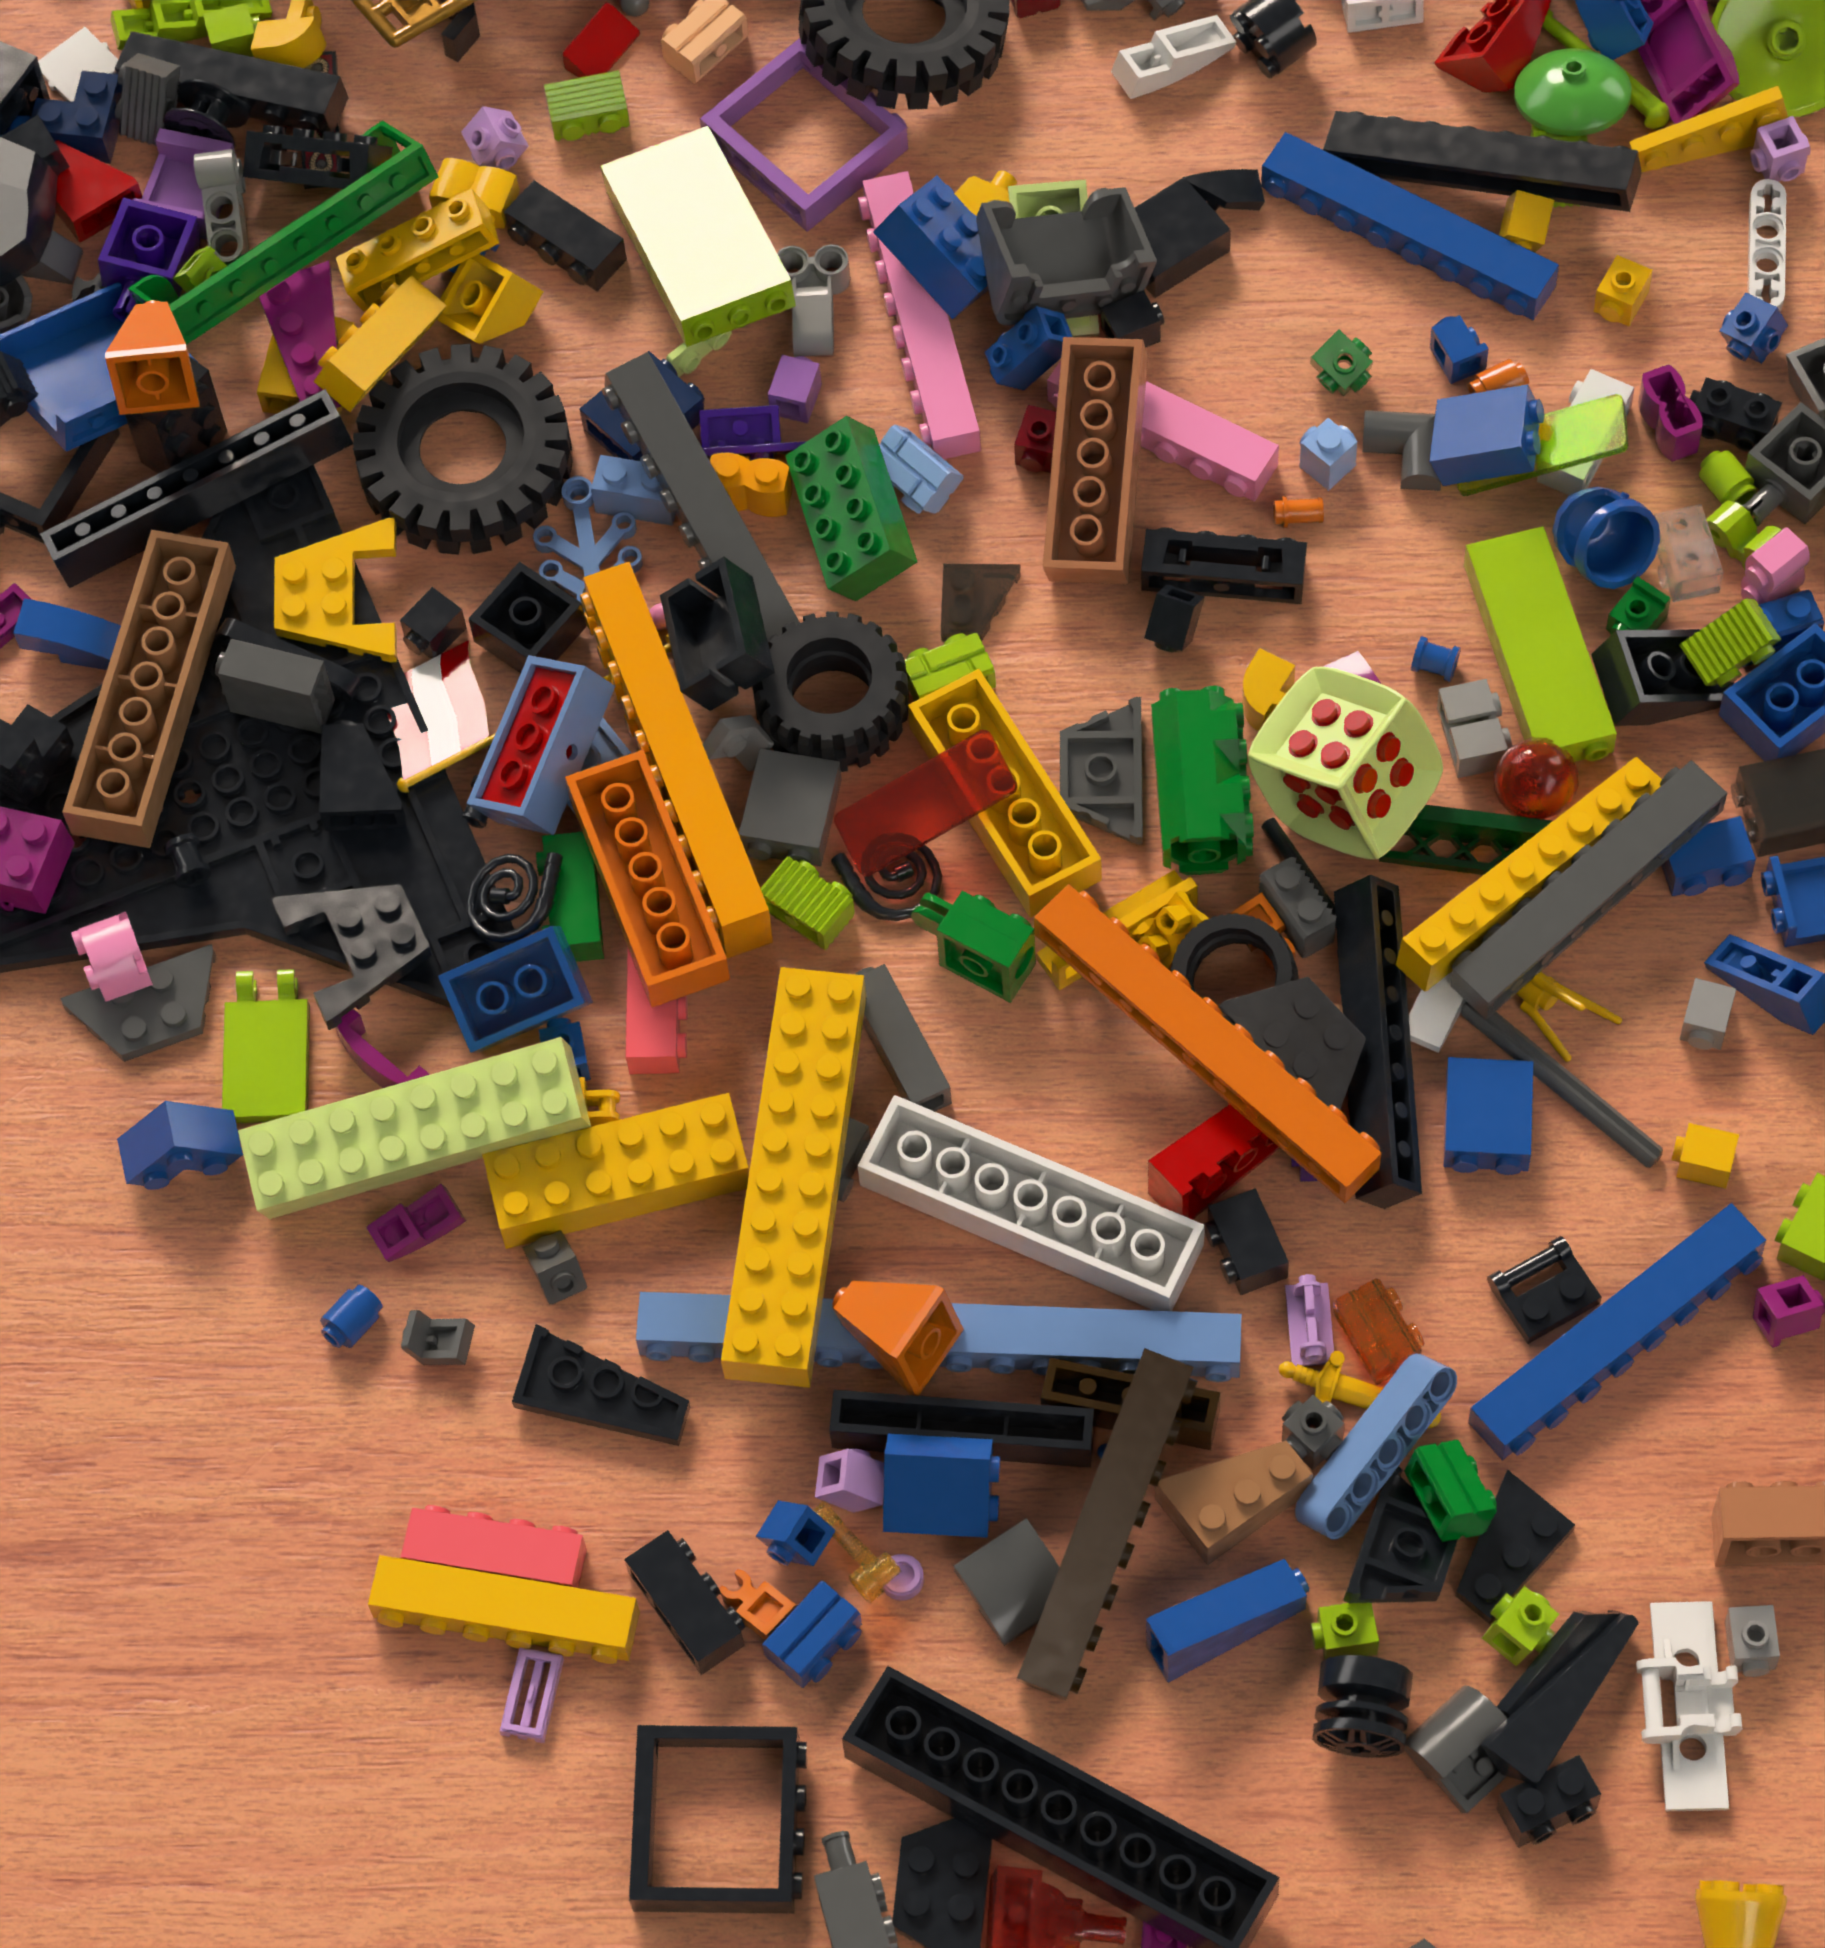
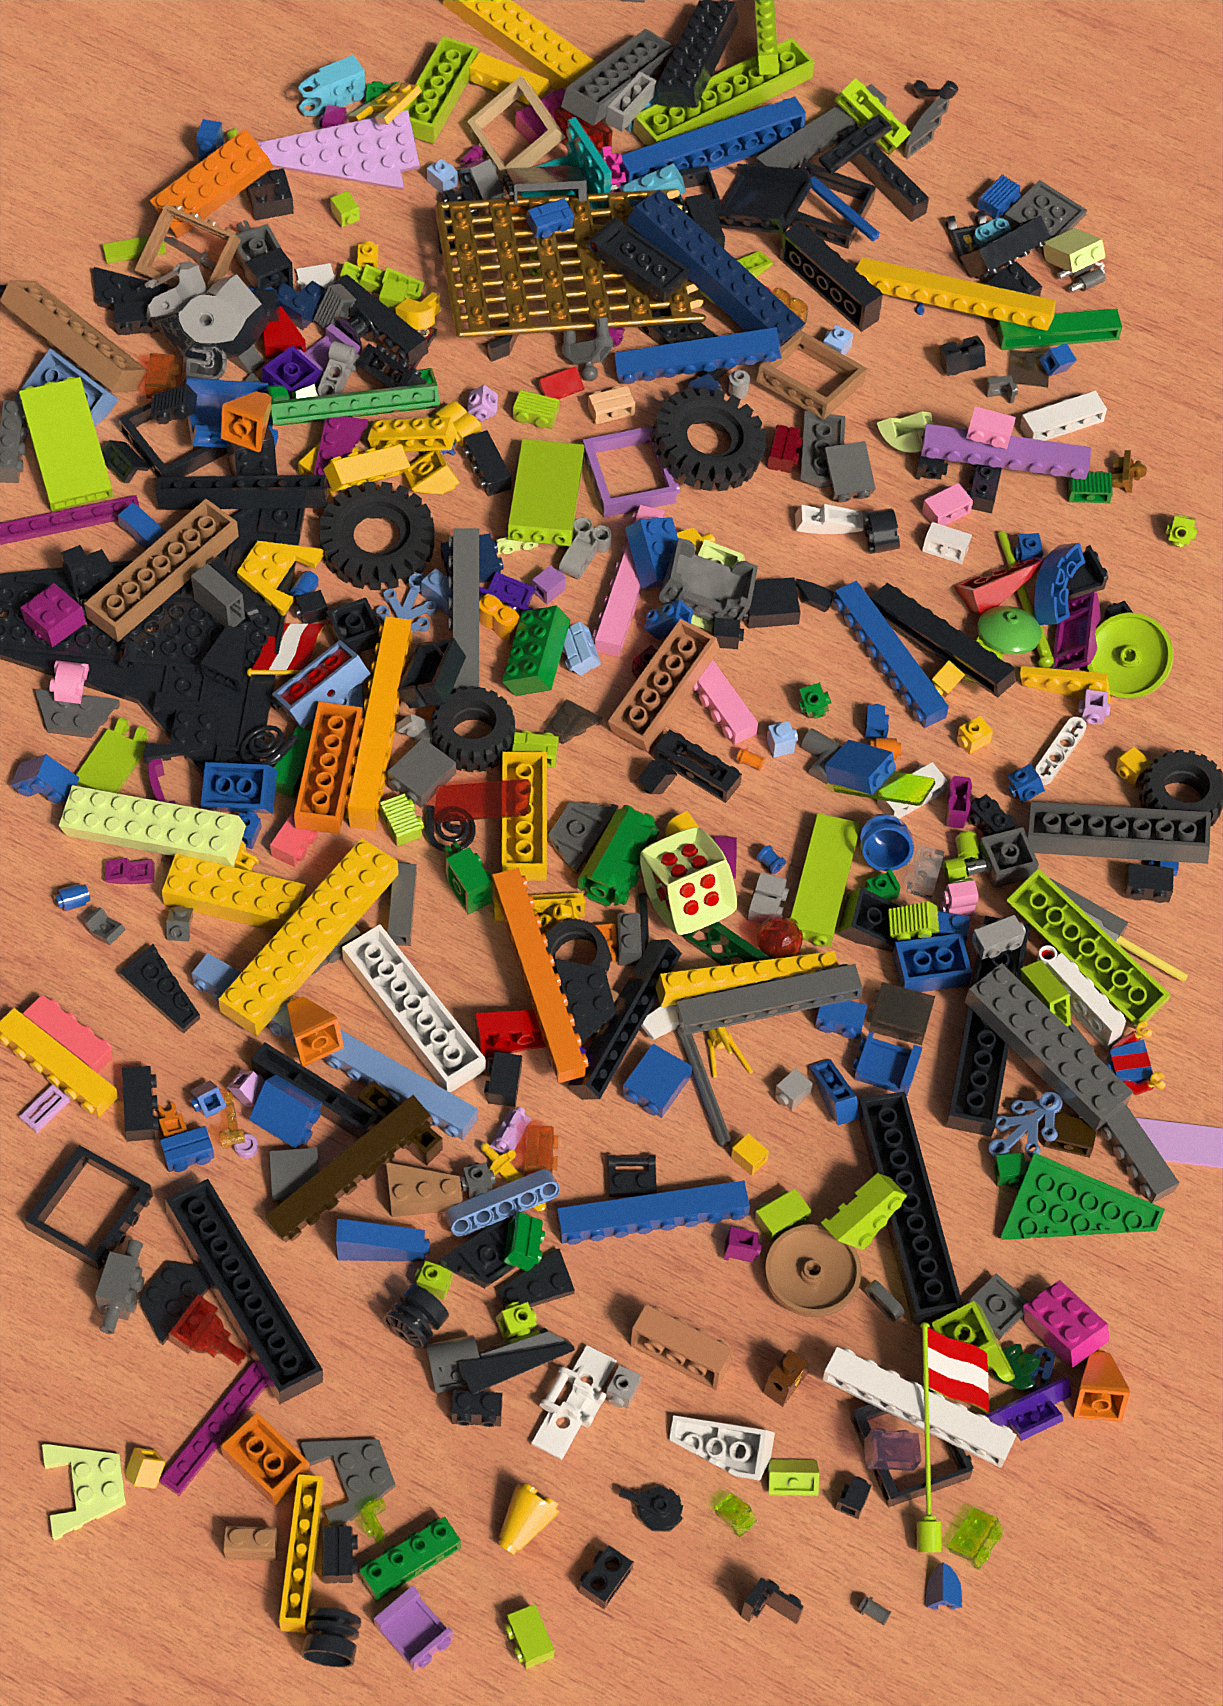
camera: 20 degrees right, 5 degrees down
none -> blue brick [290,571,319,601]

